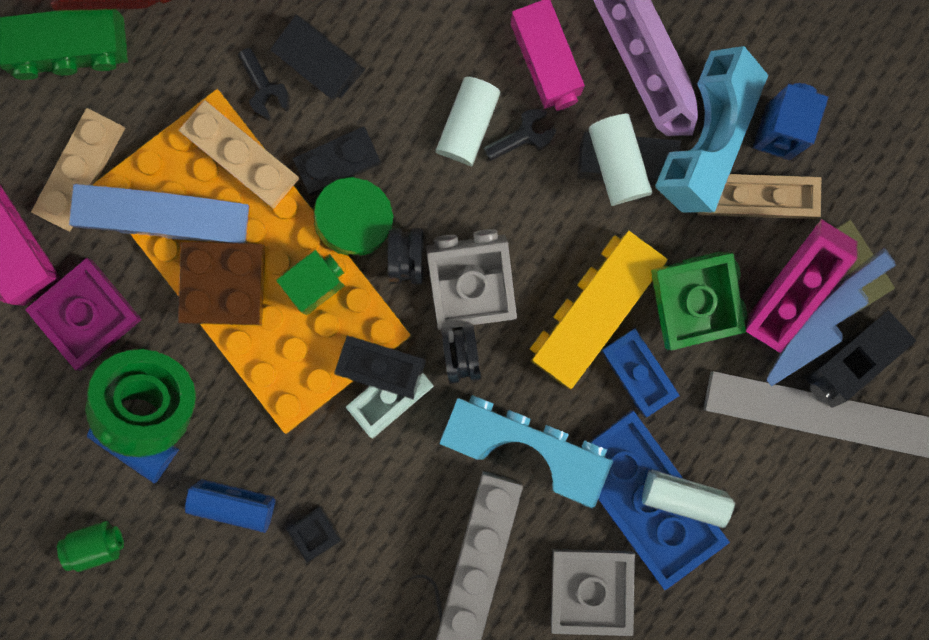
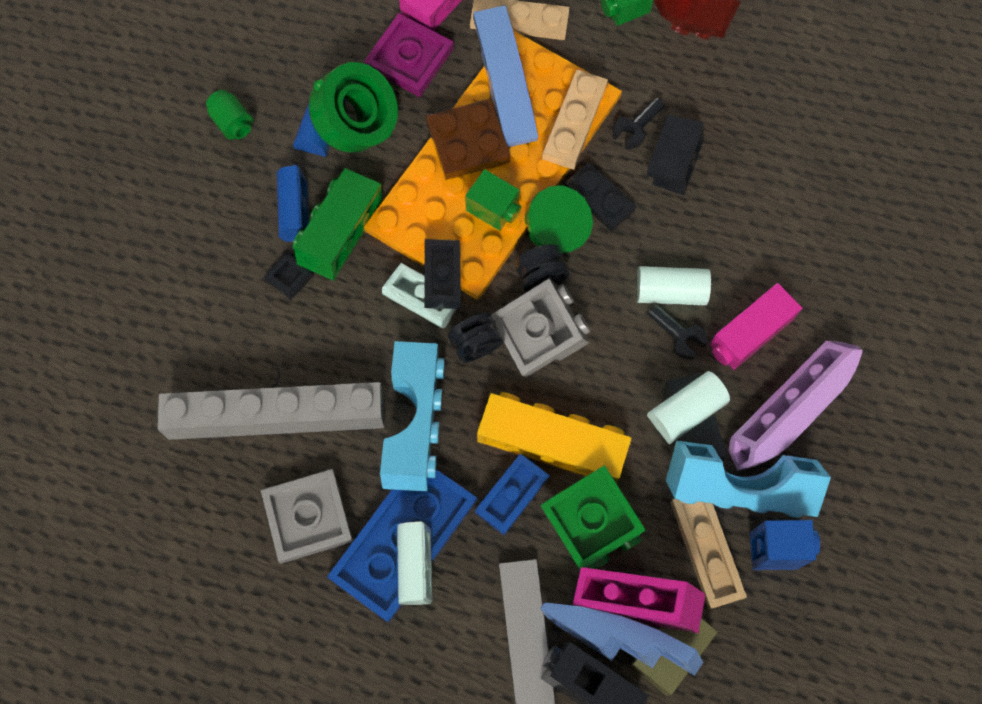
camera: 70 degrees right, 15 degrees down
none -> green brick [293,168,382,281]

